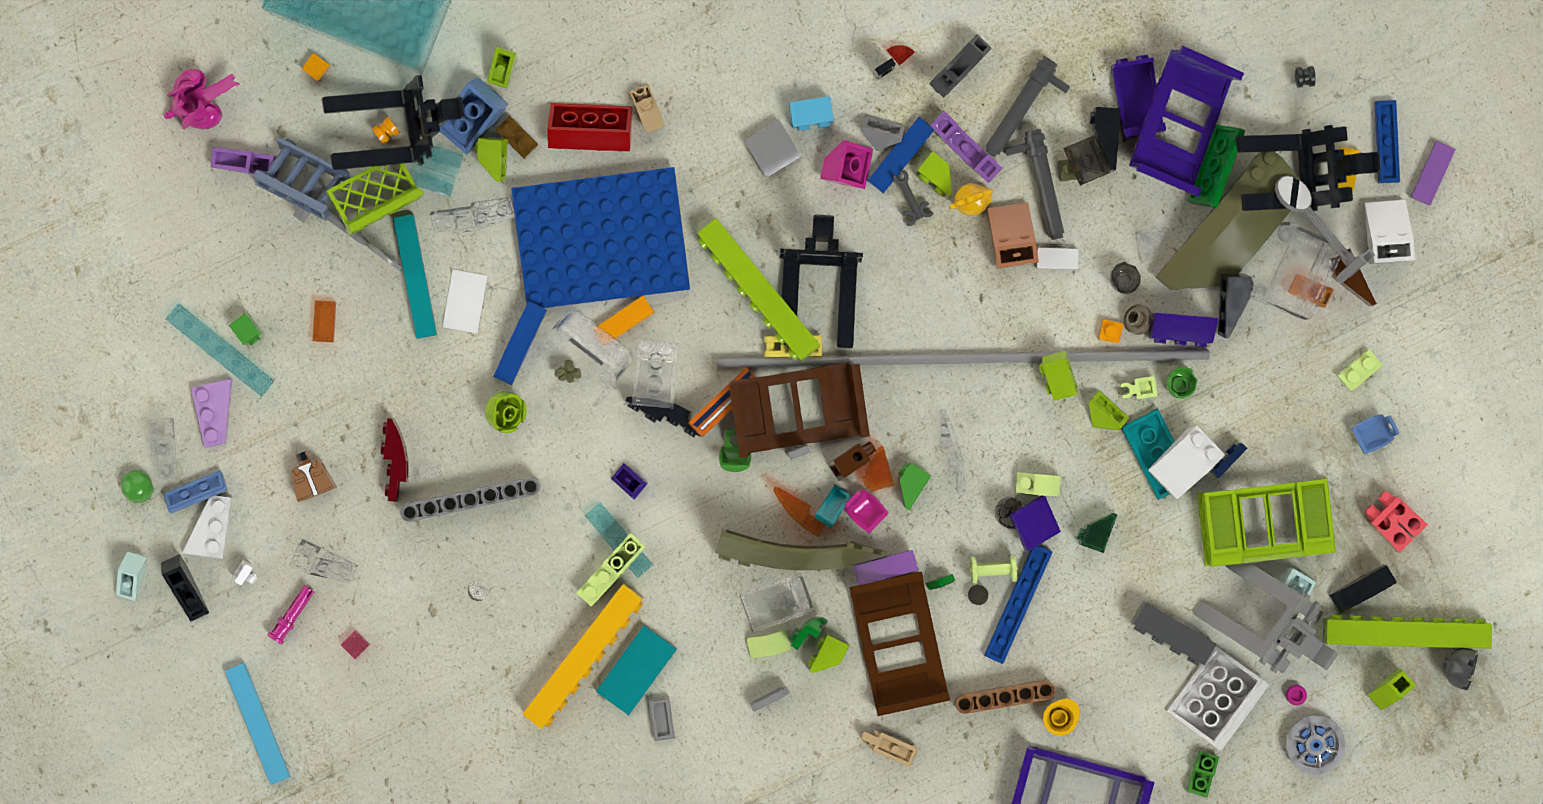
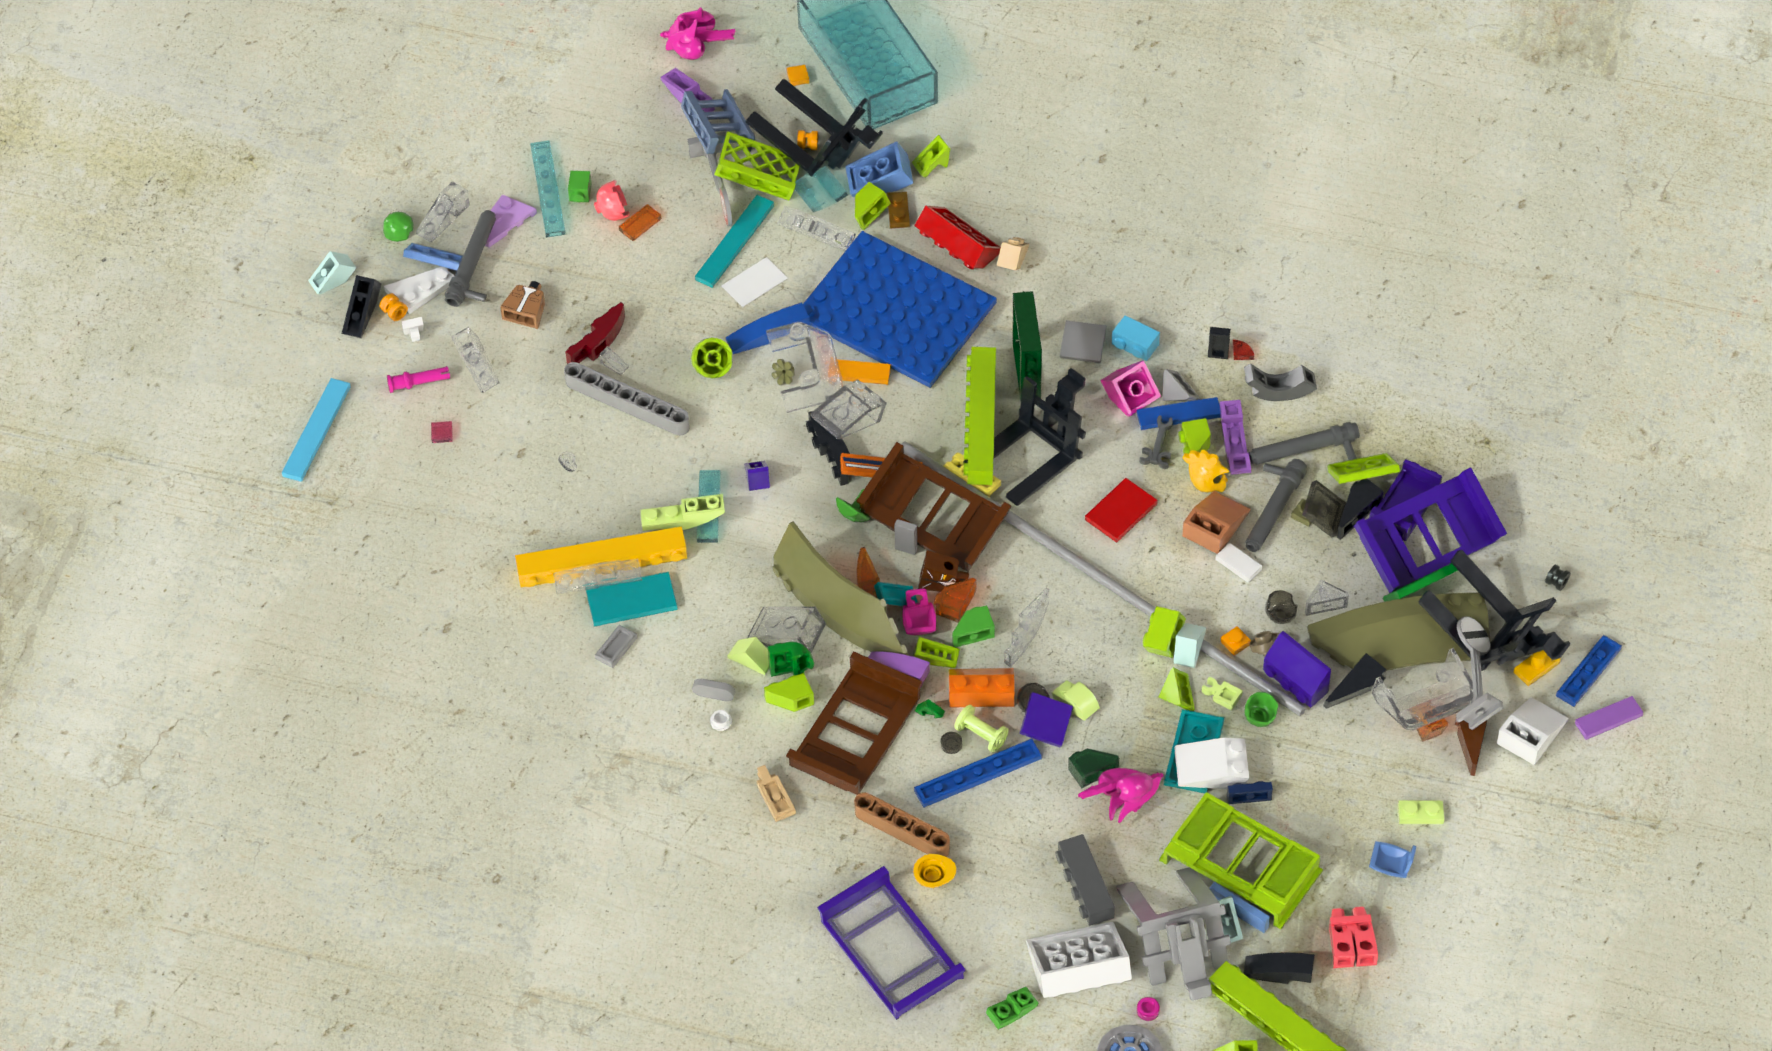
camera: 40 degrees right, 35 degrees down
none -> light orange wheel [379,293,408,321]
none -> dark grey cylinder [444,210,496,307]
none -> clear slope [553,559,642,594]
none -> coral cylinder [594,180,630,221]
none -> white plate [710,710,732,731]
none -> lime slope [913,637,960,668]
none -> orange slope [949,668,1015,707]
none -> dark green window [1012,291,1042,401]
none -> dark pink hair [1078,768,1164,823]
none -> red tile [1085,478,1158,543]
none -> light aqua slope [1174,623,1206,668]
none -> medium blue tile [1210,882,1270,933]
none -> lime tile [1327,453,1400,484]

